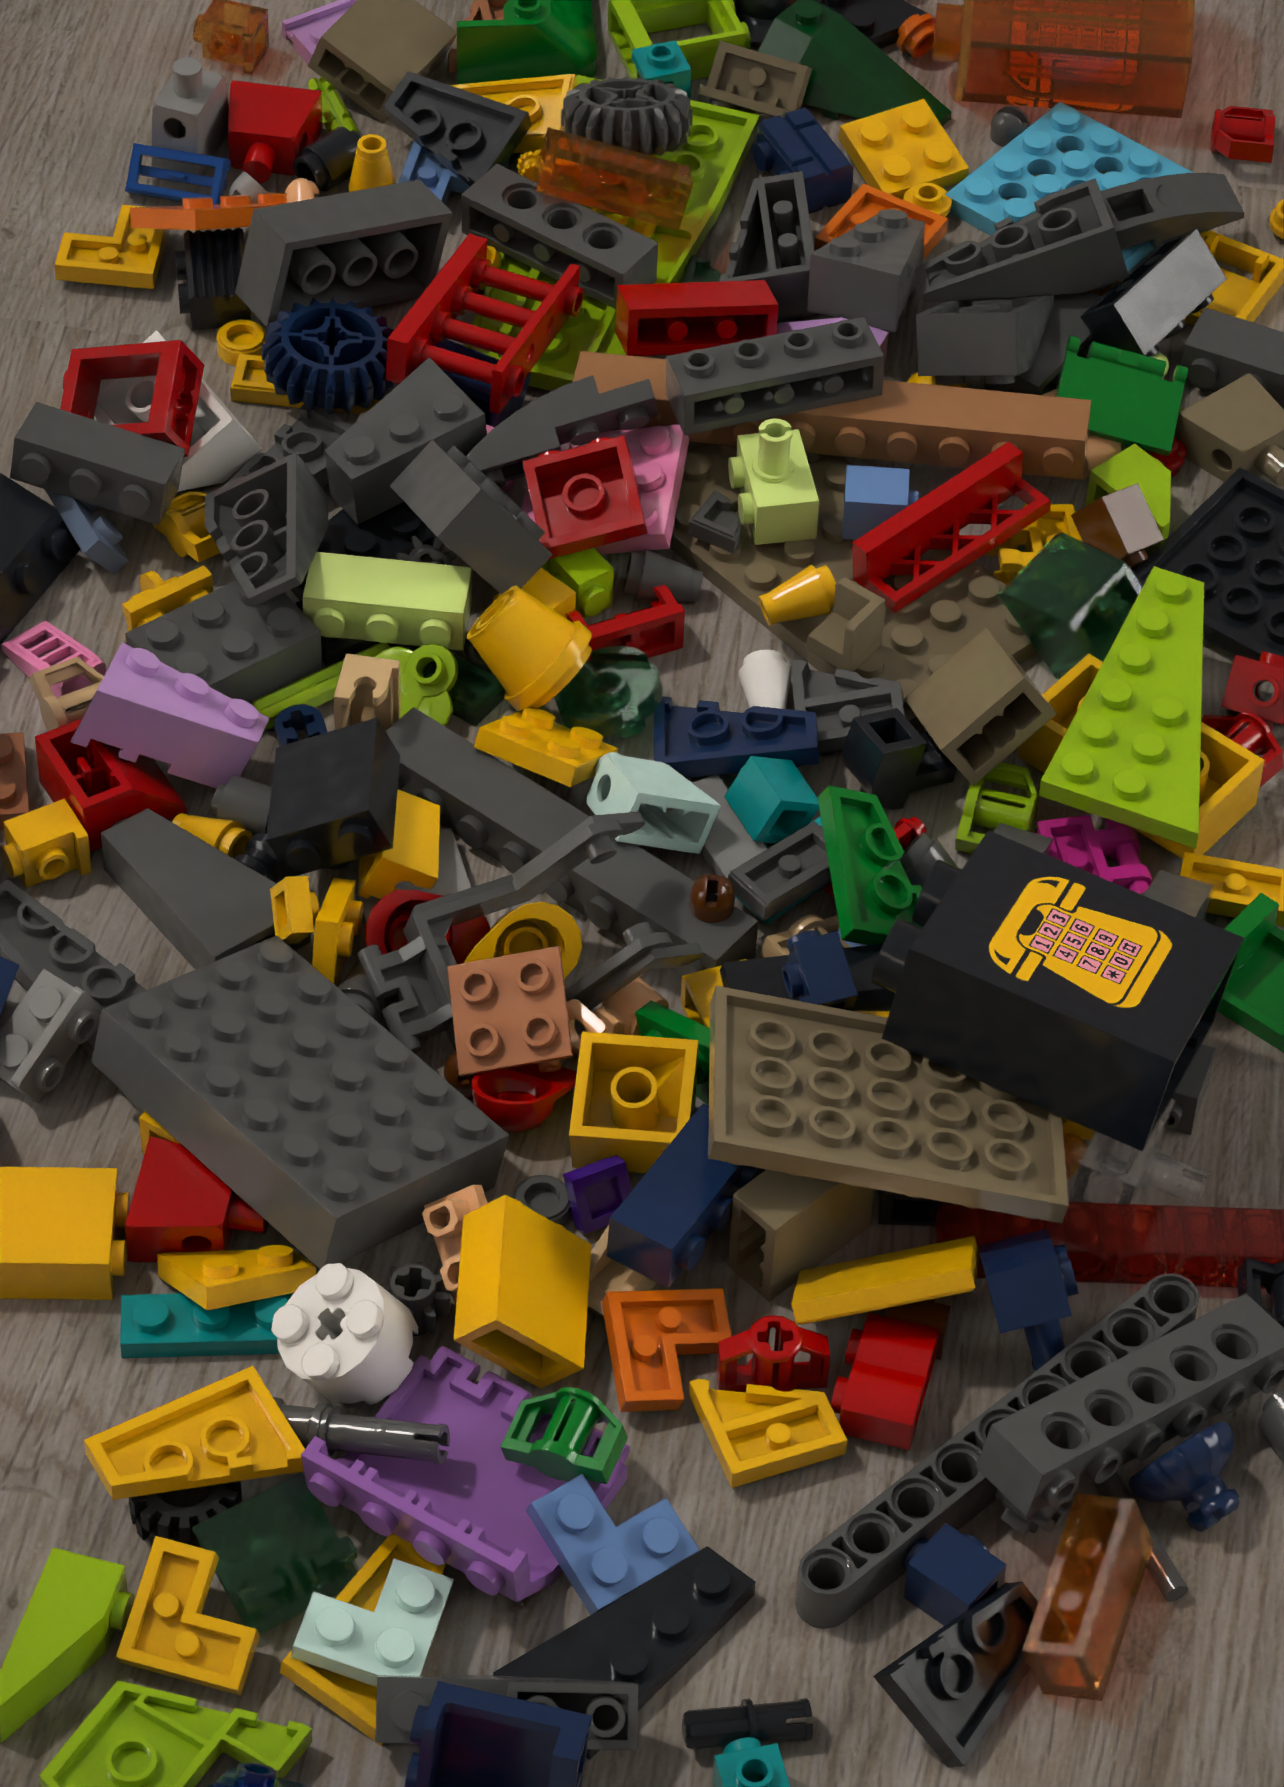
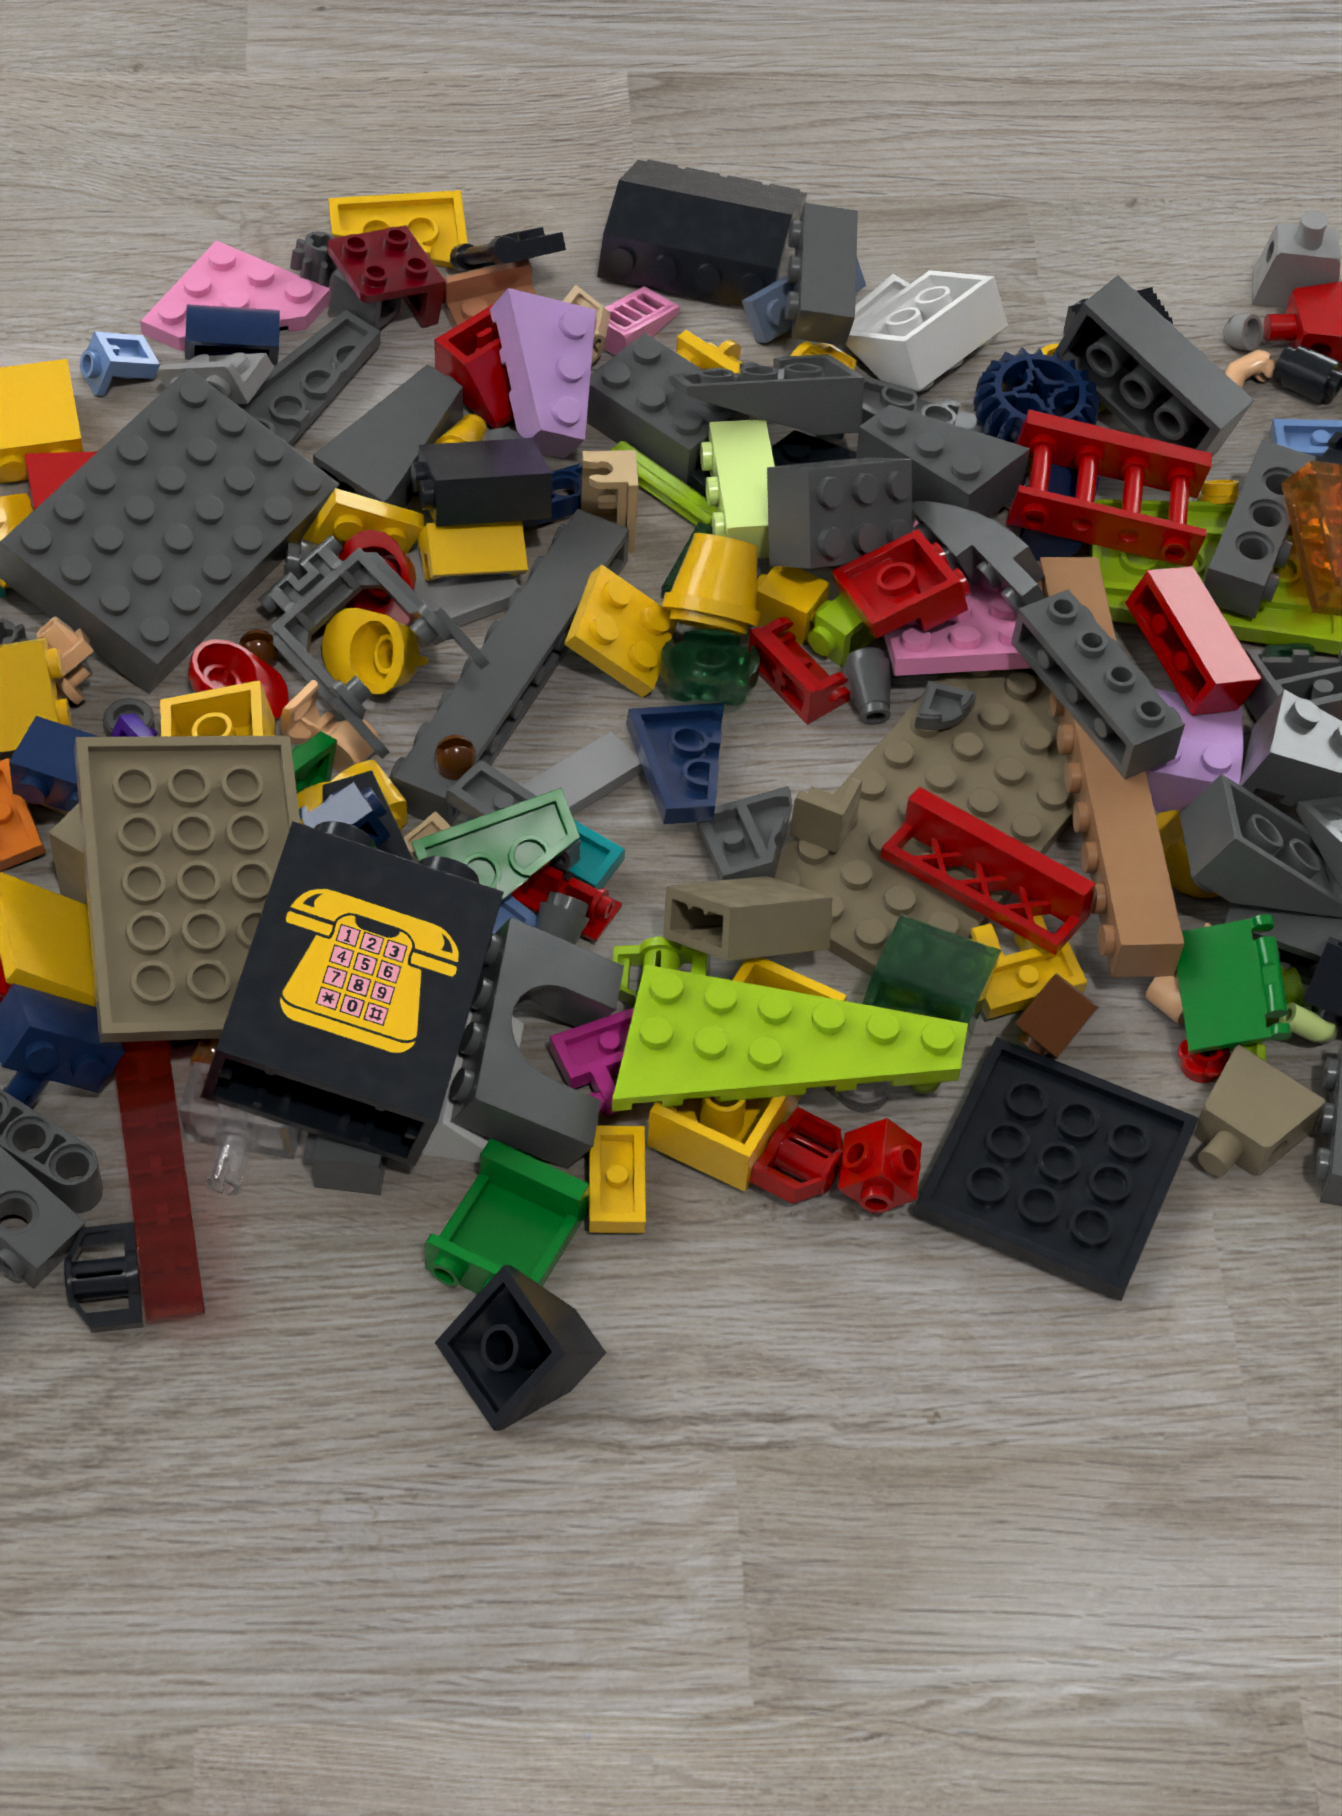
camera: 75 degrees right, 5 degrees up
yellow brick [0,798,92,888] -> none
yellow plate [54,205,170,289] -> none
red window [60,340,204,457] -> none
blue tile [125,143,231,204] -> none
orange wing [130,193,291,230] -> none
yellow plate [270,876,319,944] -> none
yellow cone [348,134,396,192] -> none
lime plate [376,644,458,726] -> none
nougat hinge [447,946,573,1077] -> none
light aqua torso [587,752,721,854] -> none
teal brick [724,756,819,843] -> none
yellowish green brick [728,418,819,545] -> none
white cone [738,650,792,709] -> none
yellow cone [758,564,836,626] -> none
medium blue brick [842,465,919,540] -> none
black brick [842,708,957,810] -> none
lime slope [1085,444,1171,556] -> none

